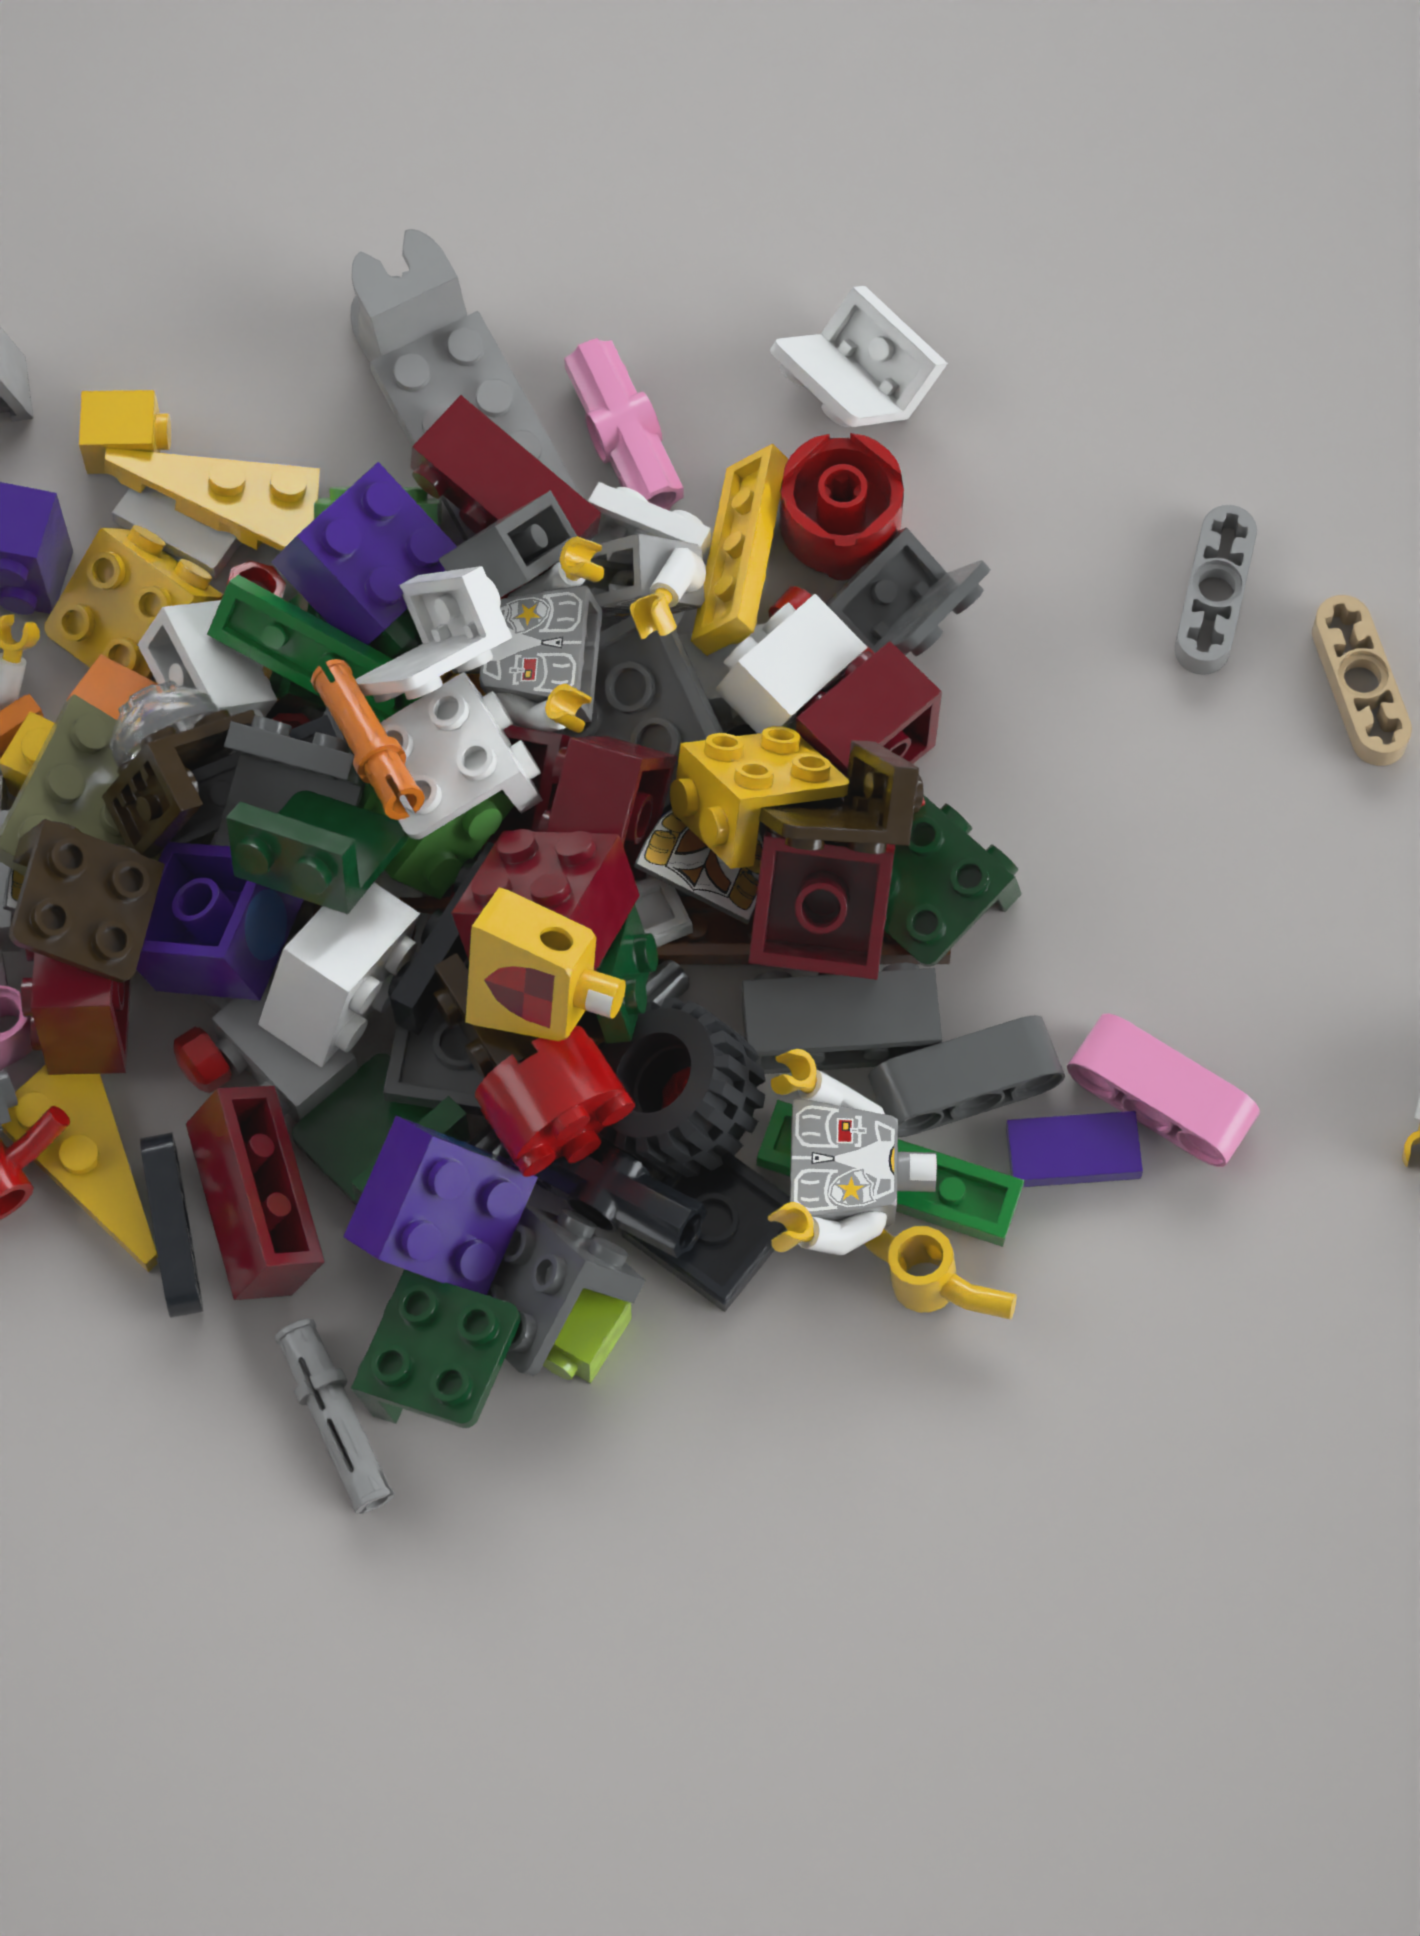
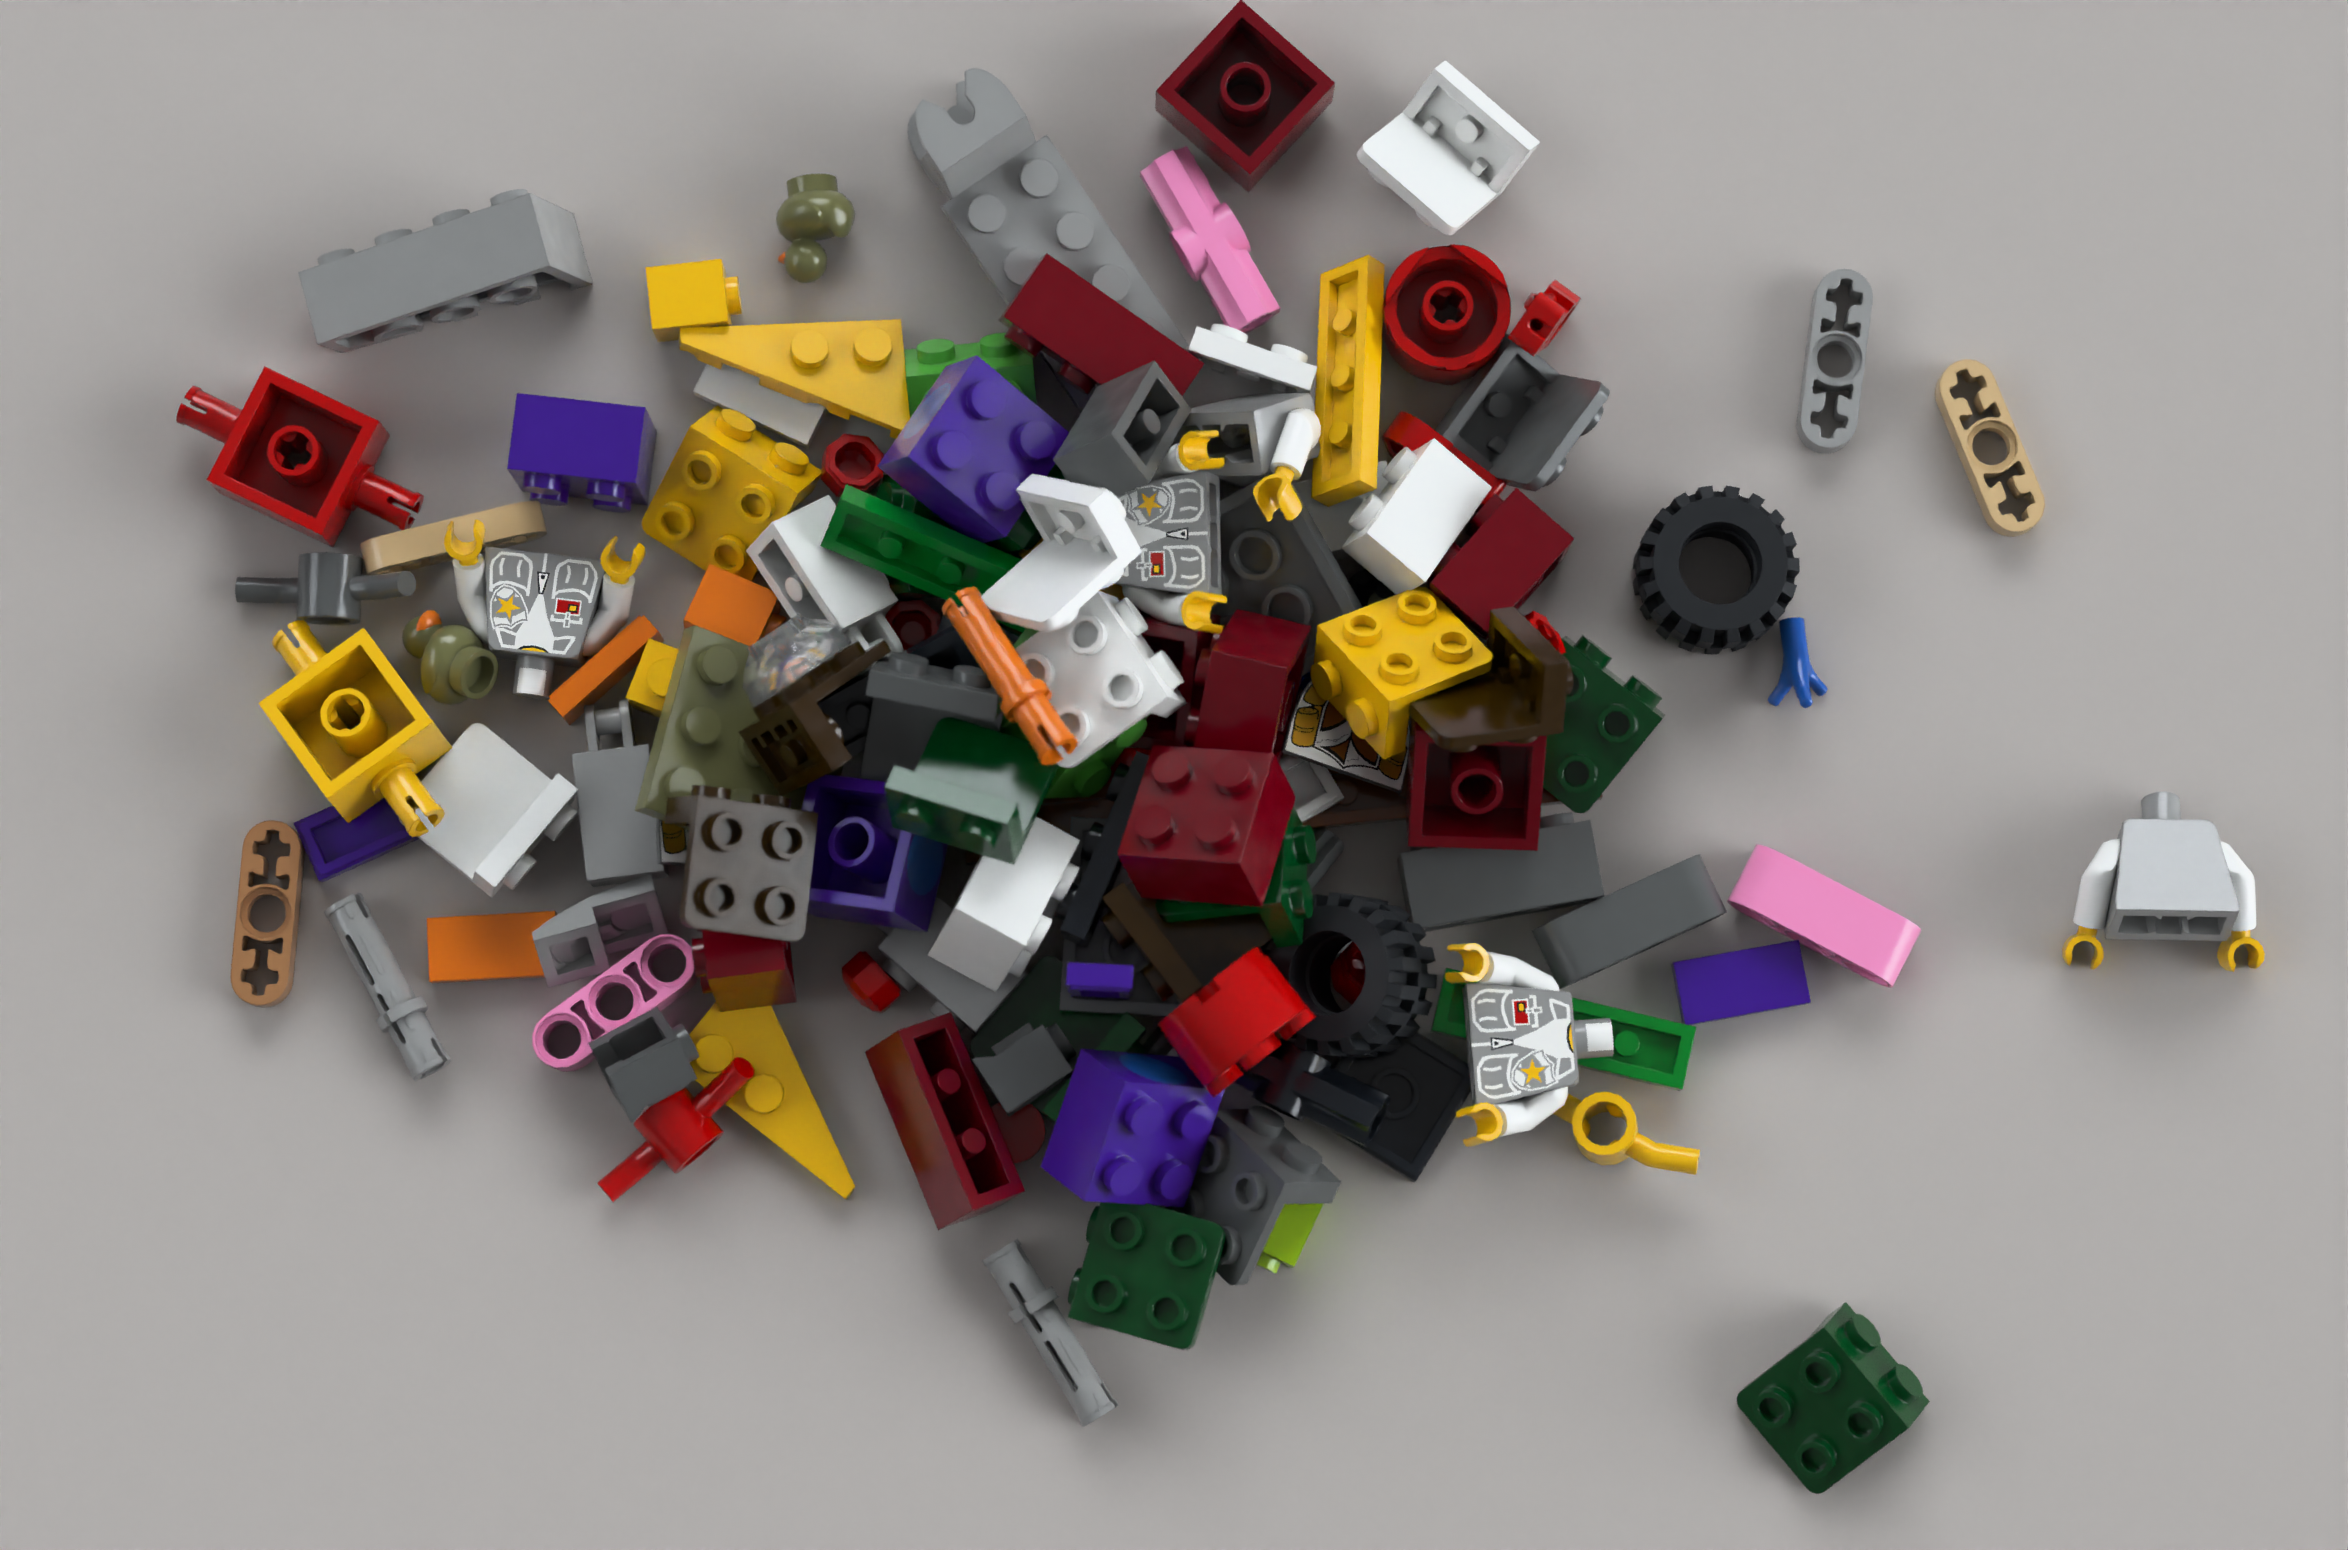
camera: 10 degrees left, 15 degrees up
black beam [140,1132,203,1318] -> none
yellow torso [465,887,626,1041] -> none
none -> olive animal [776,174,855,283]
none -> dark grey window [972,1022,1077,1117]
none -> red tile [991,1102,1046,1164]
none -> dark purple tile [1066,962,1134,999]
none -> dark red brick [1155,0,1335,192]
none -> red piece [1508,280,1581,357]
none -> black tyre [1632,485,1800,654]
none -> dark green bracket [1737,1302,1930,1494]
none -> blue bar [1768,617,1828,708]

